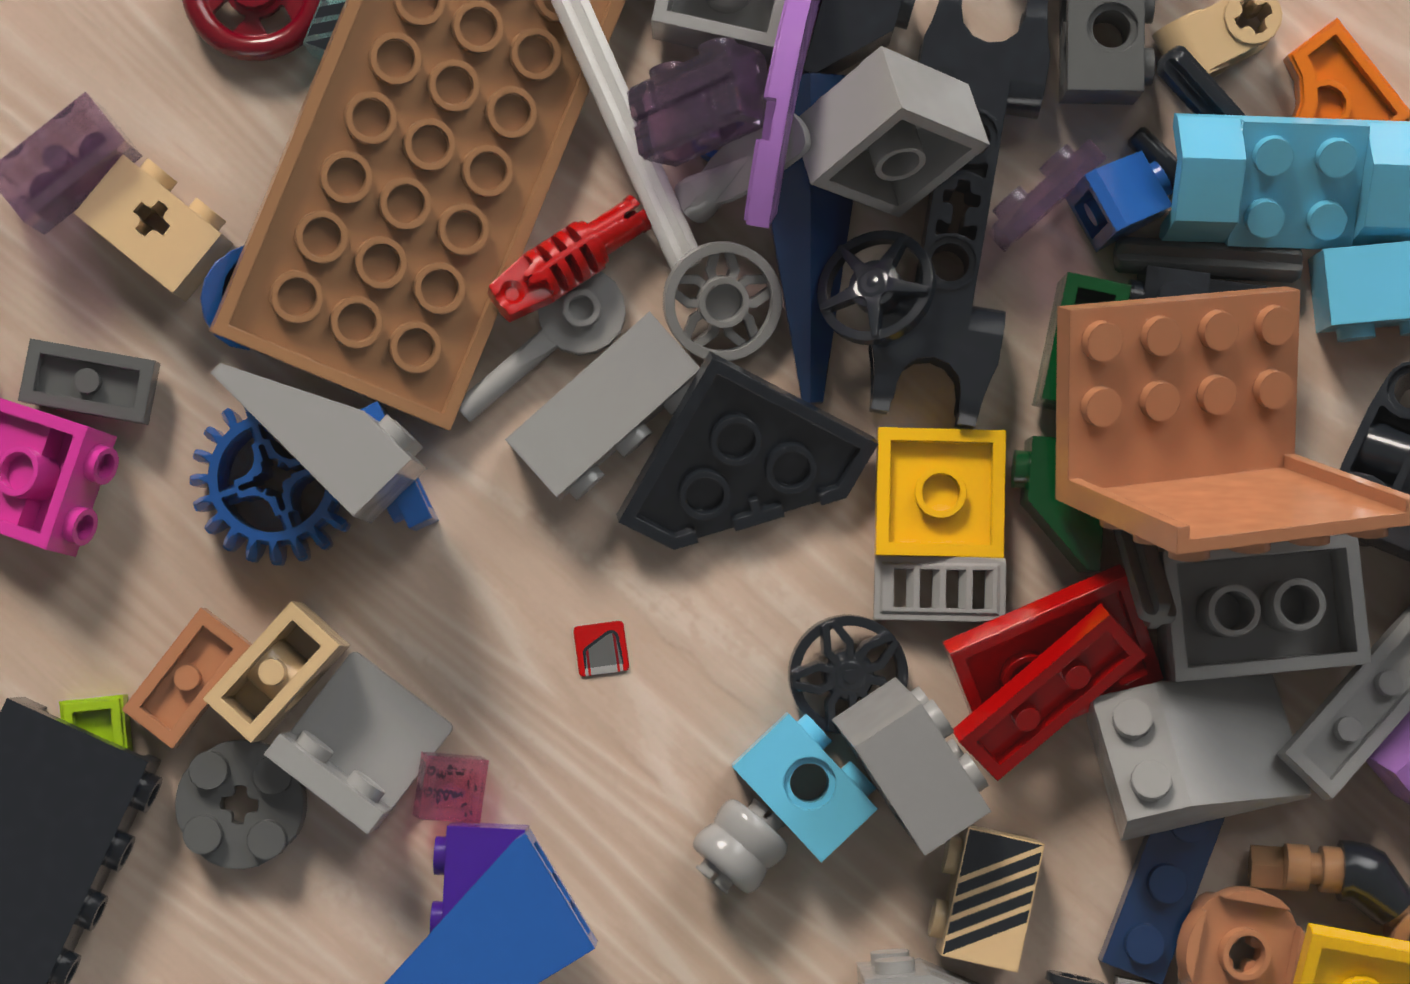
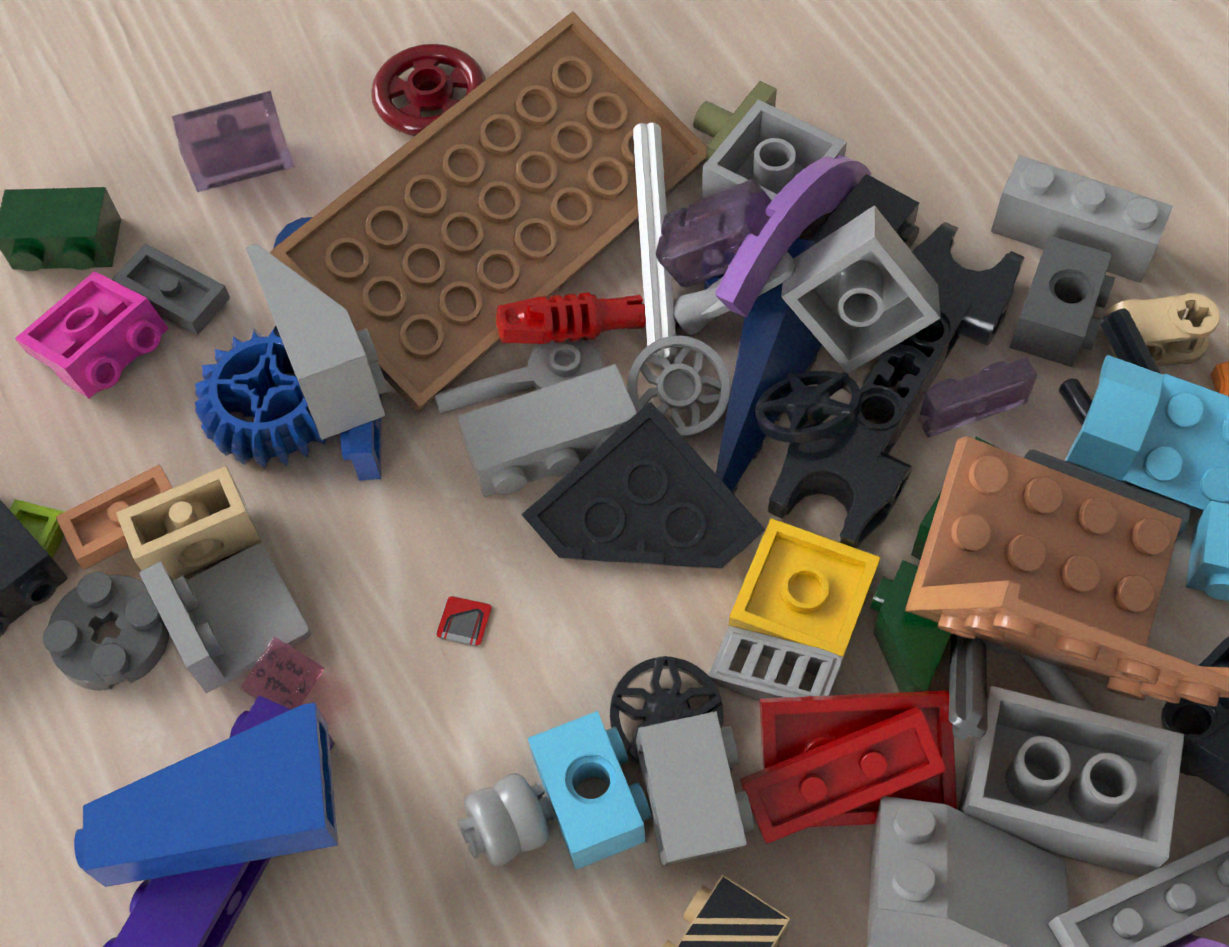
camera: 25 degrees right, 25 degrees down
tan brick [74,154,233,302] -> none
blue slope [1066,150,1173,253] -> none

